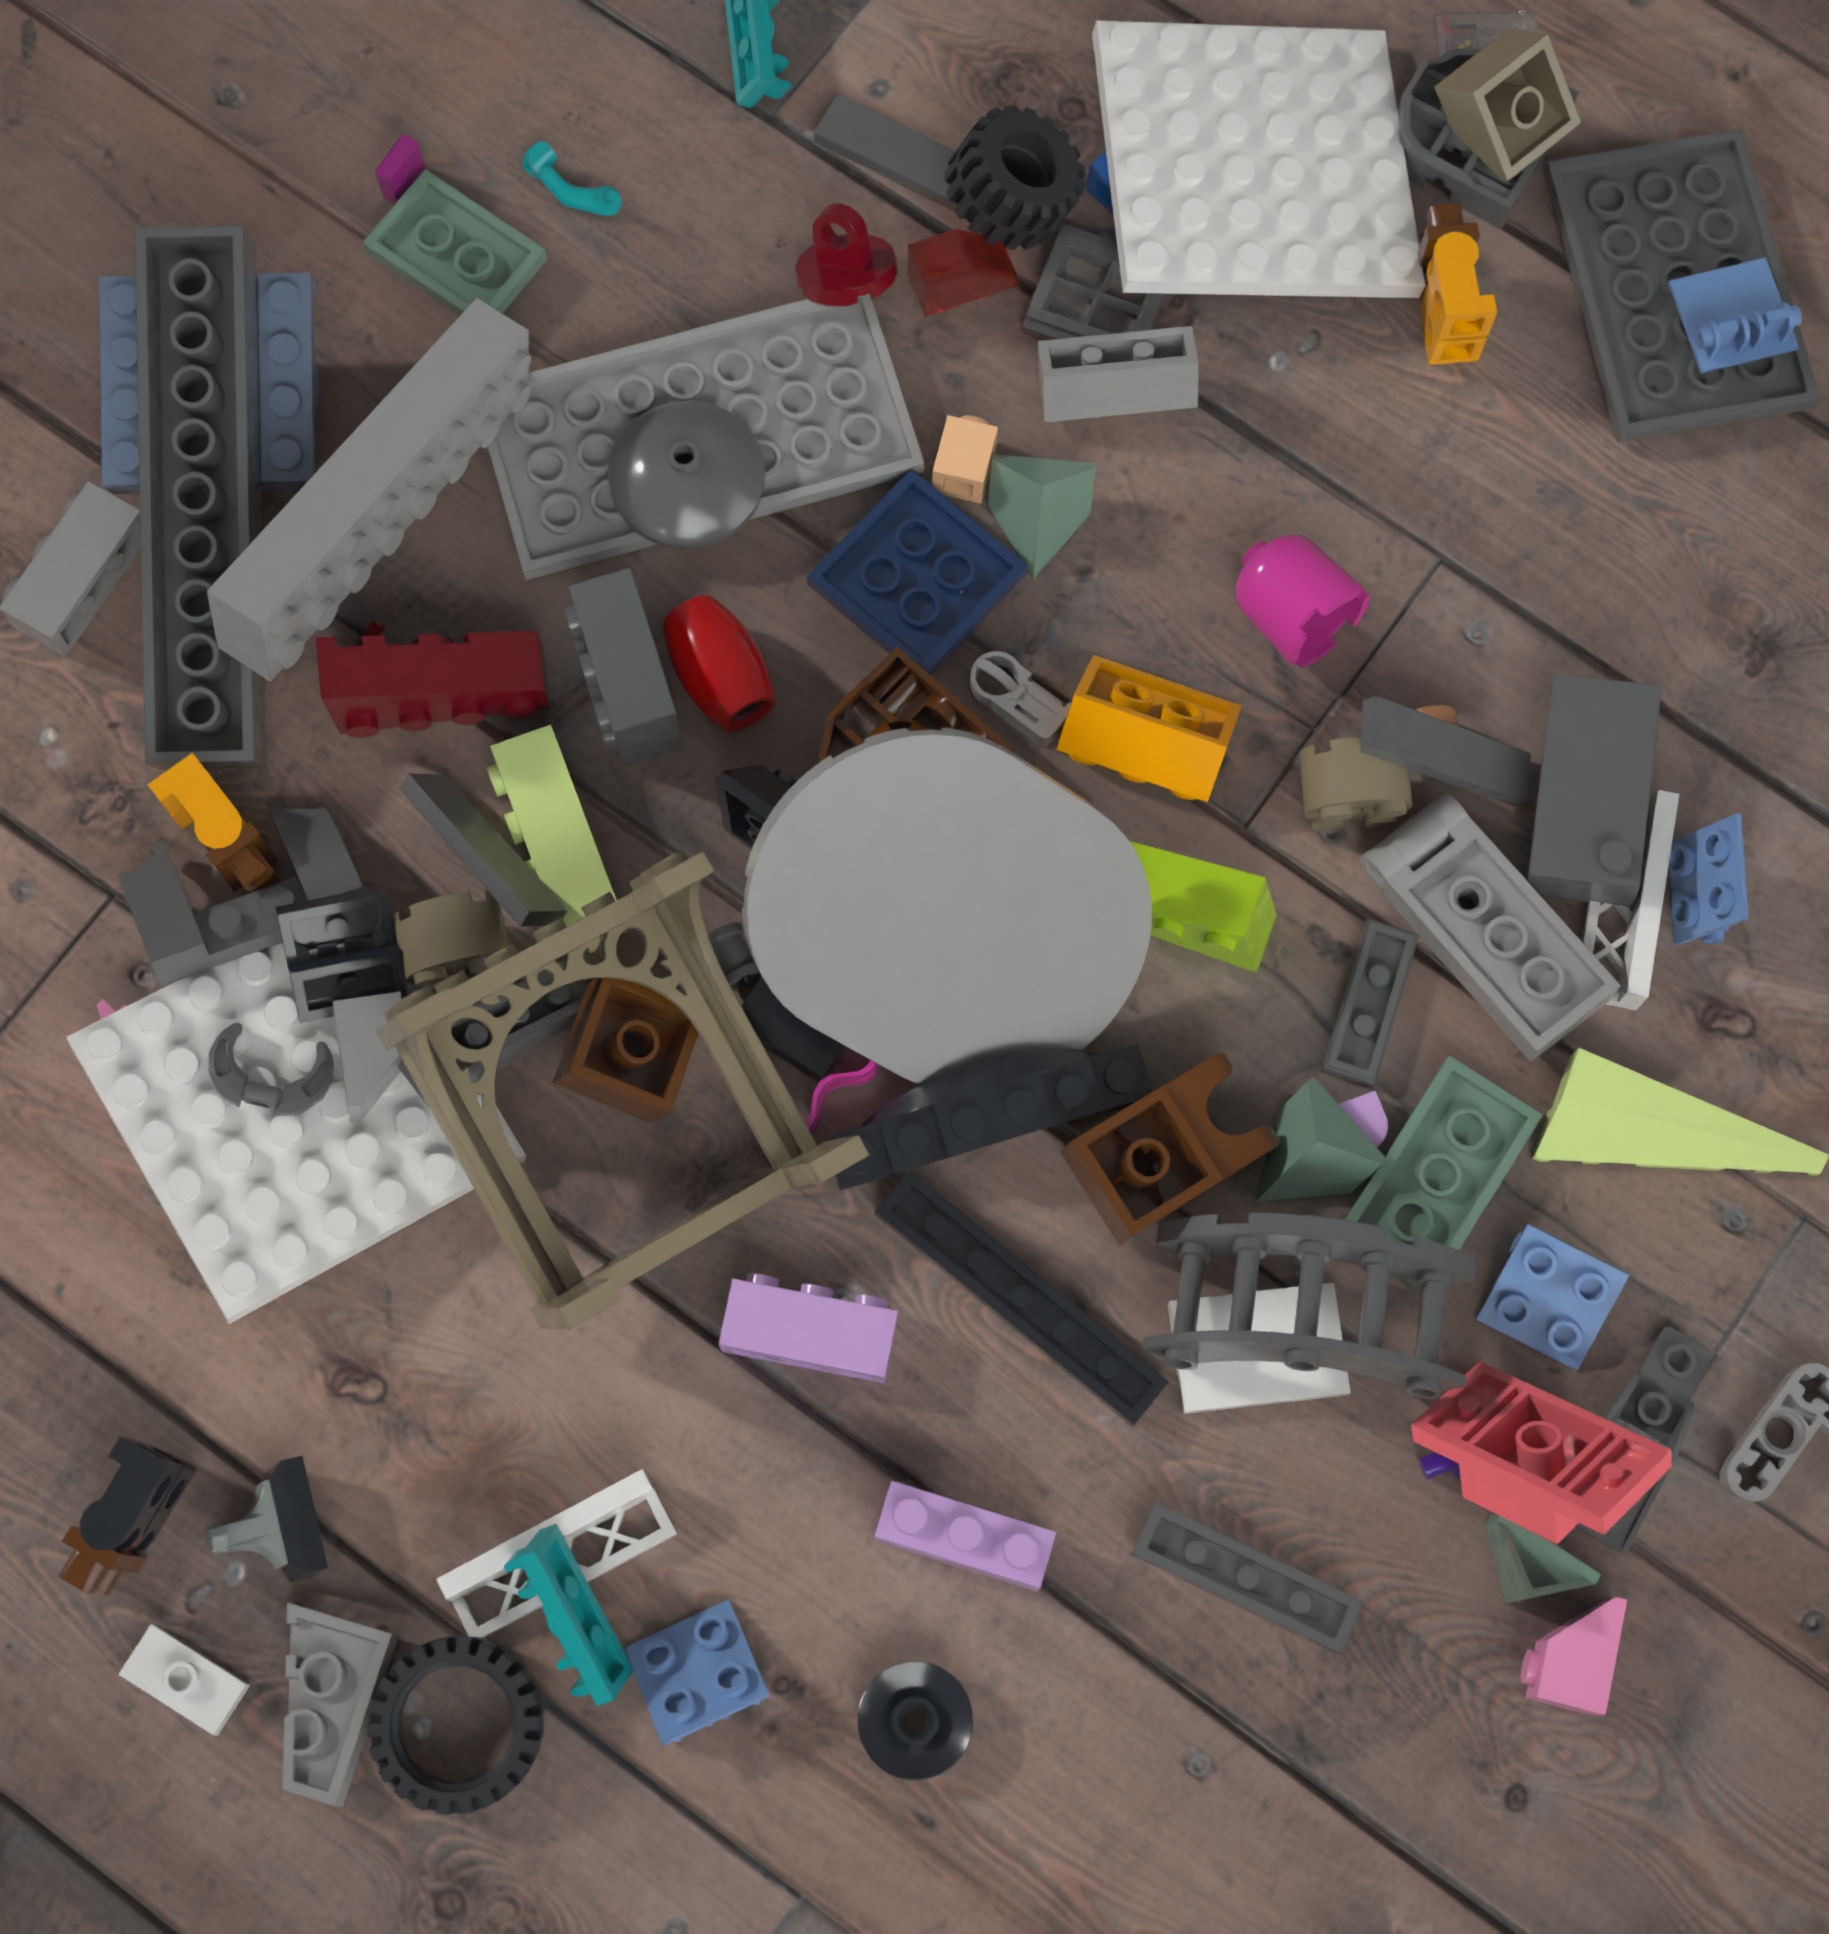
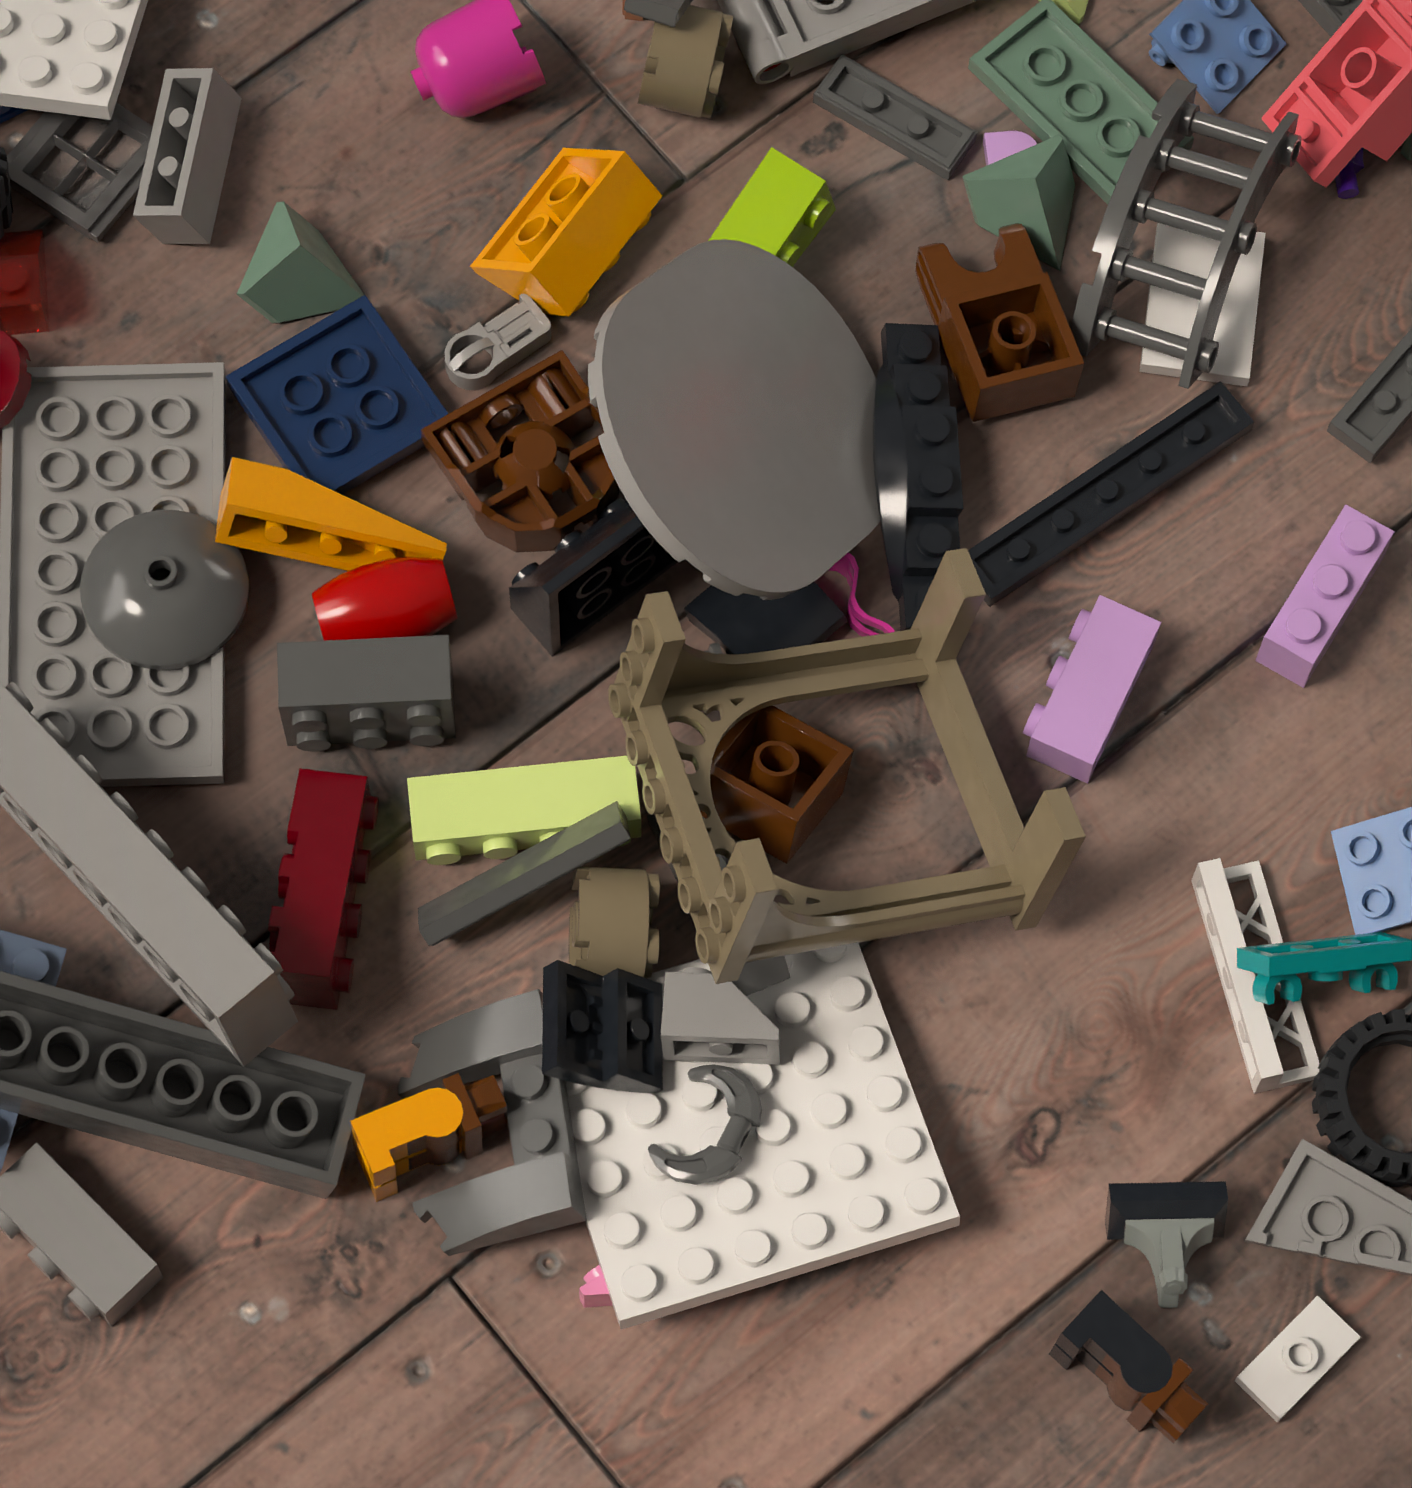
camera: 75 degrees left, 5 degrees down
light nougat brick [932,415,998,504] -> none
none -> light orange slope [215,457,447,571]

